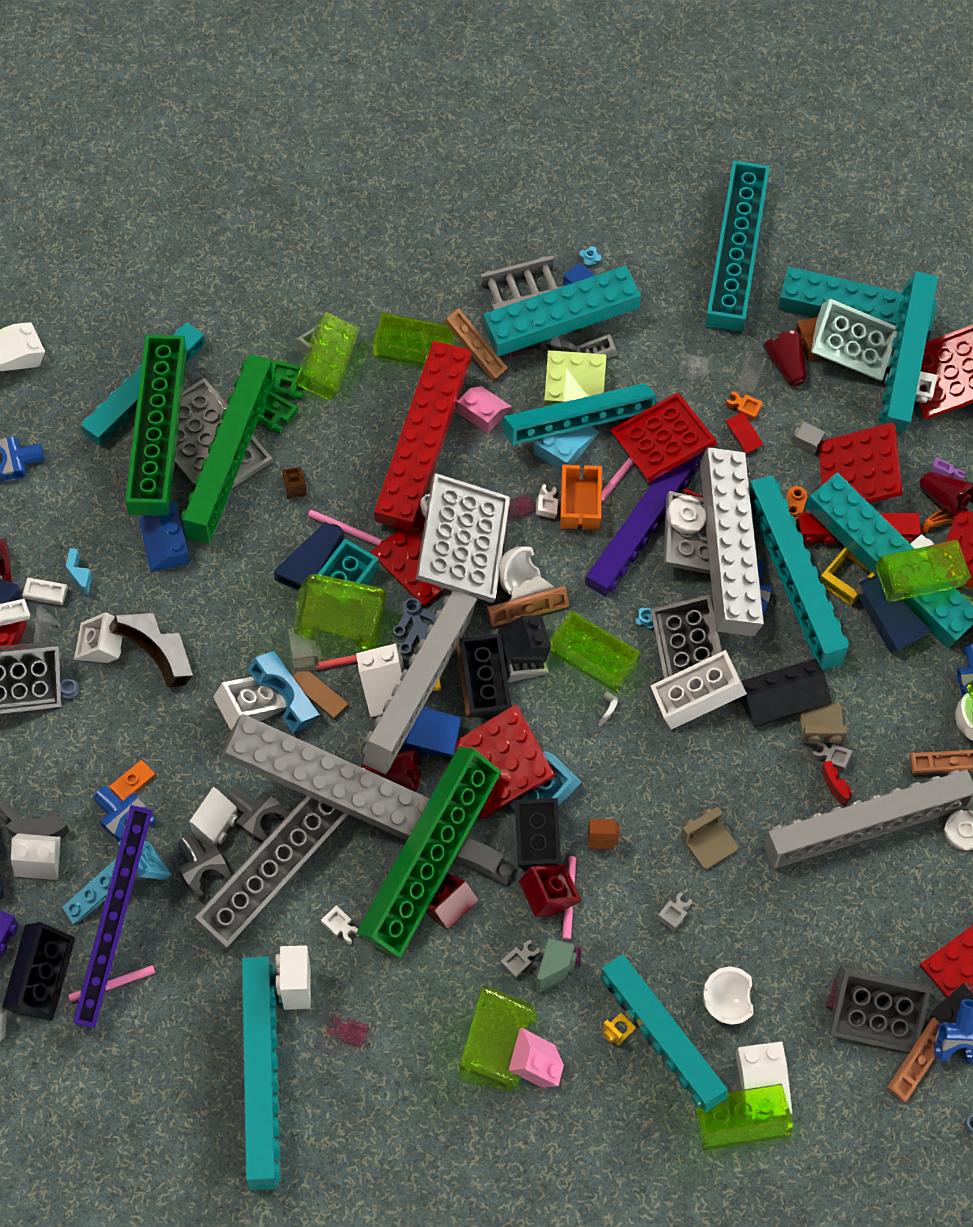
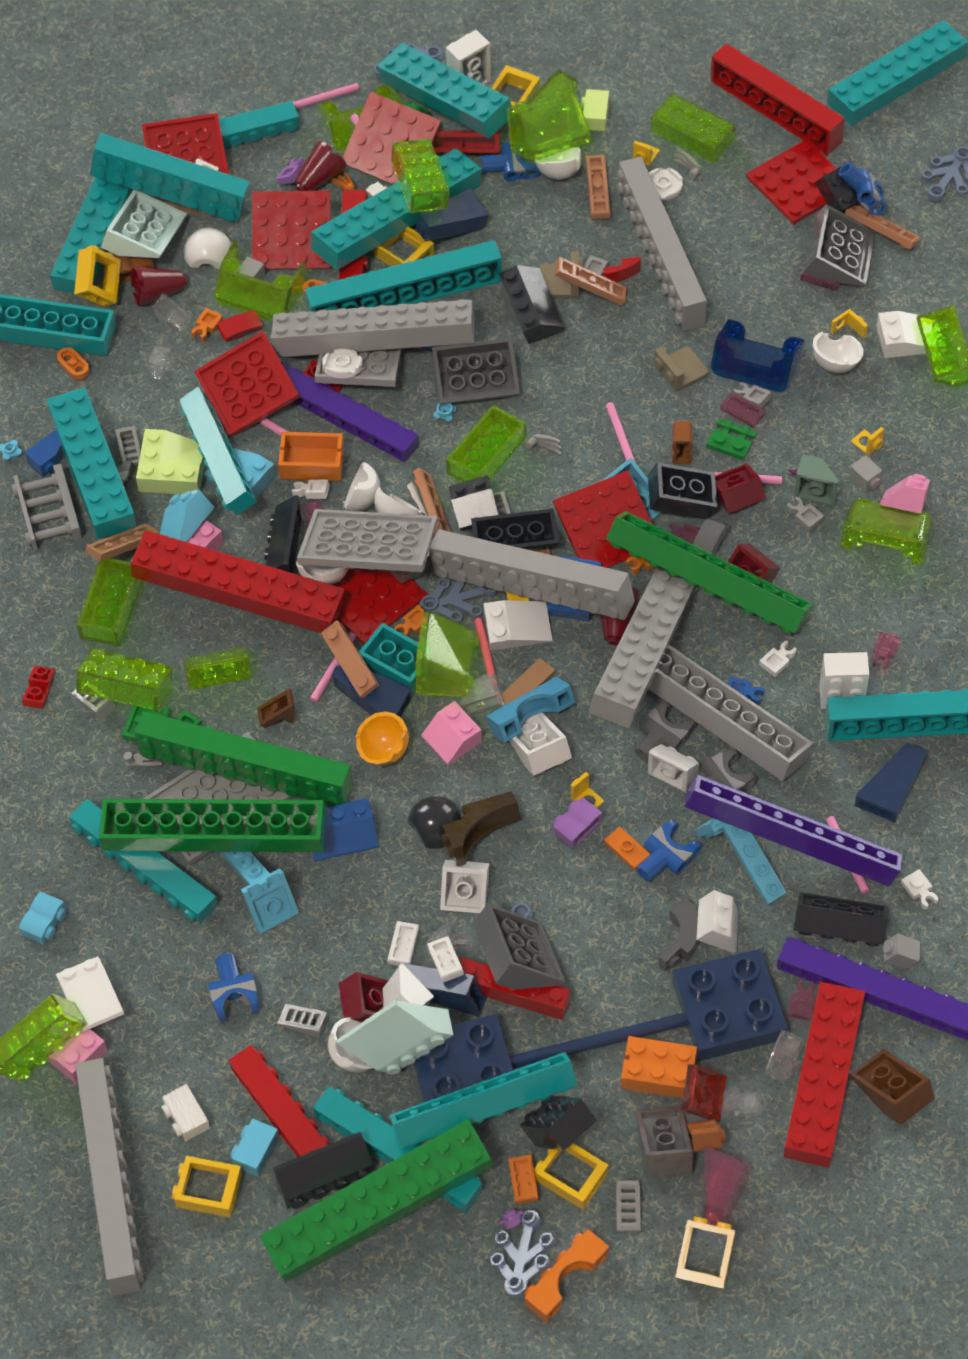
camera: 85 degrees left, 5 degrees down
medium azure slope [66,548,92,595] -> none
teal brick [601,954,728,1113] -> none
white slope [651,650,747,729] -> none
none -> medium azure brick [19,891,67,945]
none -> red slope [22,666,55,709]
none -> orange plate [57,347,90,380]
none -> yellow window [74,246,121,307]
none -> medium azure slope [160,489,215,542]
none -> clear neon green slope [183,647,252,690]
none -> white cylinder [184,228,234,269]
none -> clear neon green windscreen [214,241,307,322]
none -> medium azure bracket [219,851,299,934]
none -> black slope [265,495,302,573]
none -> nougat plate [321,620,379,698]
none -> white cylinder [342,462,380,512]
none -> light orange cylinder [355,711,409,766]
none -> orange plate [394,605,433,637]
none -> black cylinder [407,796,462,849]
none -> bright pink slope [421,701,482,765]
none -> medium lavender brick [553,797,603,849]
none -> nougat plate [554,257,627,306]
none -> yellow bracket [570,772,604,808]
none -> bright pink bar [606,402,636,463]
none -> clear pink plate [667,523,700,544]
none -> green plate [706,419,757,461]
none -> clear blue windscreen [711,319,805,392]
none -> clear pink plate [720,392,765,428]
none -> blue plate [728,676,765,705]
none -> yellow bracket [831,309,868,338]
none -> light grey brick [849,455,882,492]
none -> dark blue slope [855,743,927,823]
none -> white plate [901,869,938,909]

